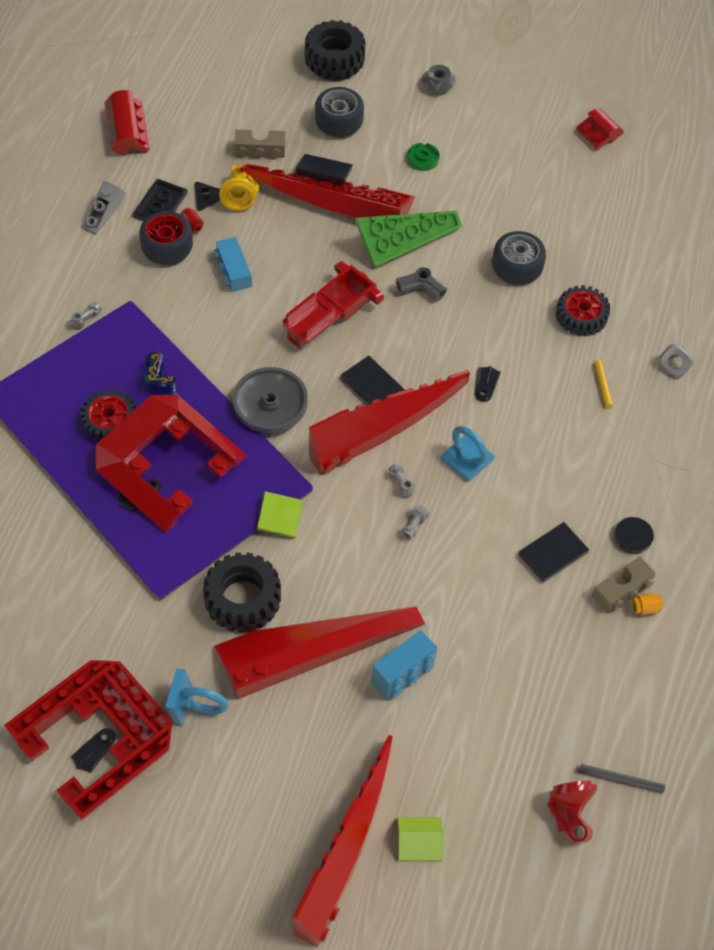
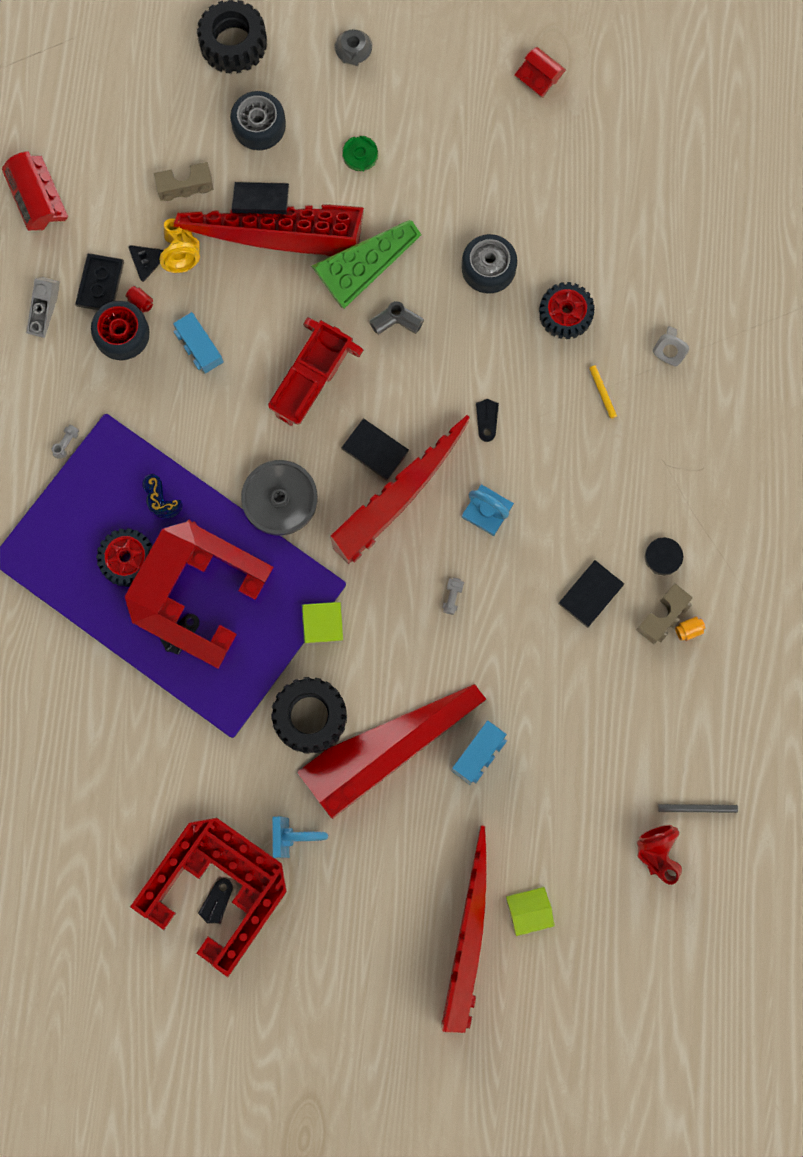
camera: 10 degrees left, 20 degrees up
light grey bar [389,463,414,498] -> none

